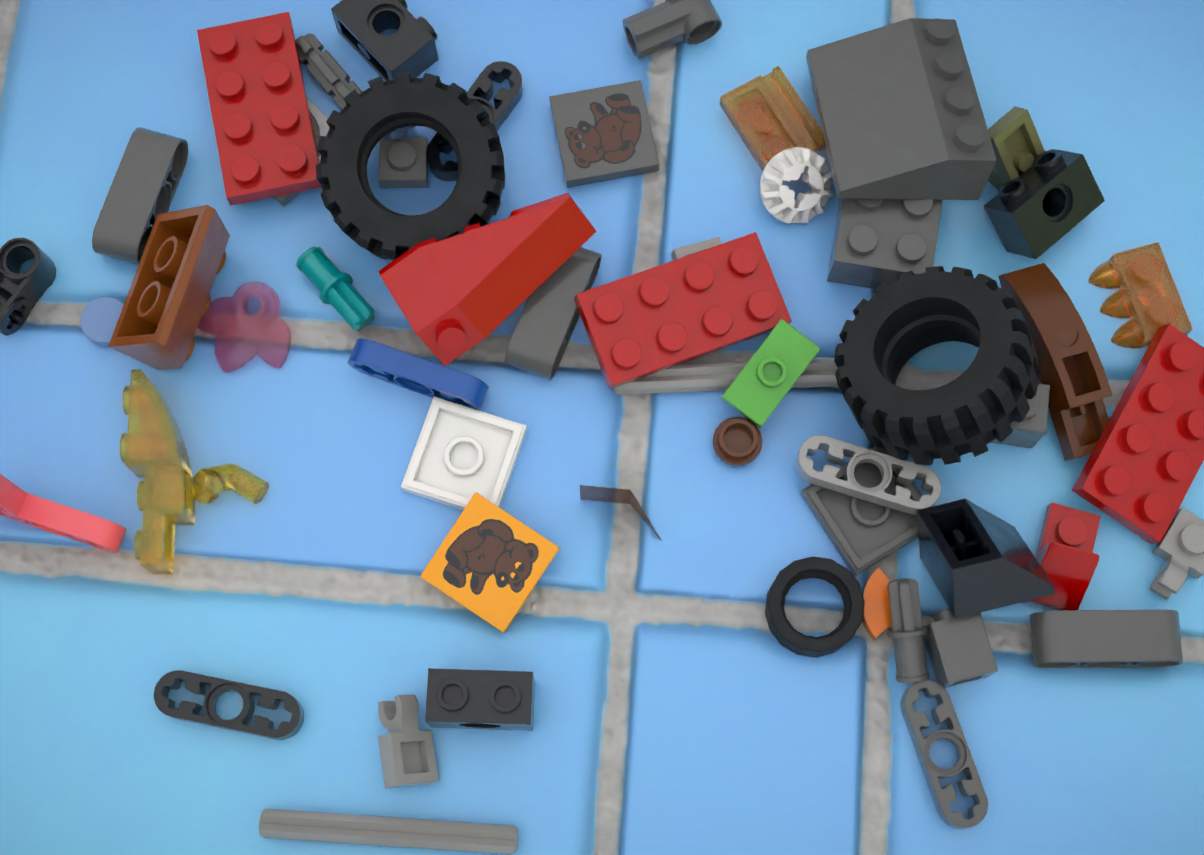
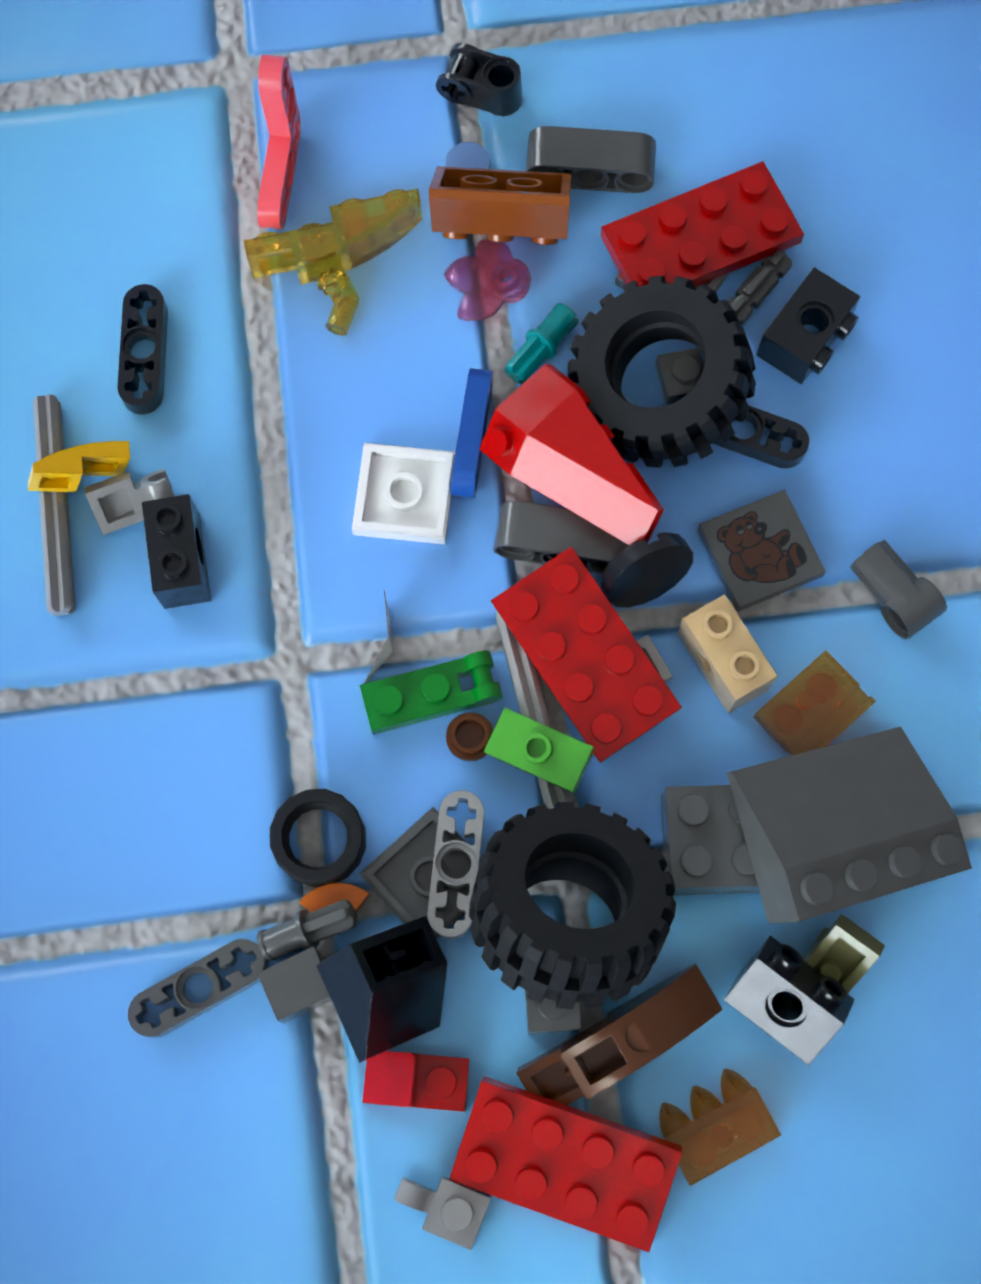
camera: 80 degrees right, 0 degrees up
tile [420,492,561,633] -> none
white gear [760,147,833,224] -> none
dark grey beam [1030,610,1183,668] -> none
none -> yellow slope [28,441,130,492]
none -> green plate [360,650,503,735]
none -> black tile [601,532,693,608]
none -> tan brick [677,594,778,714]

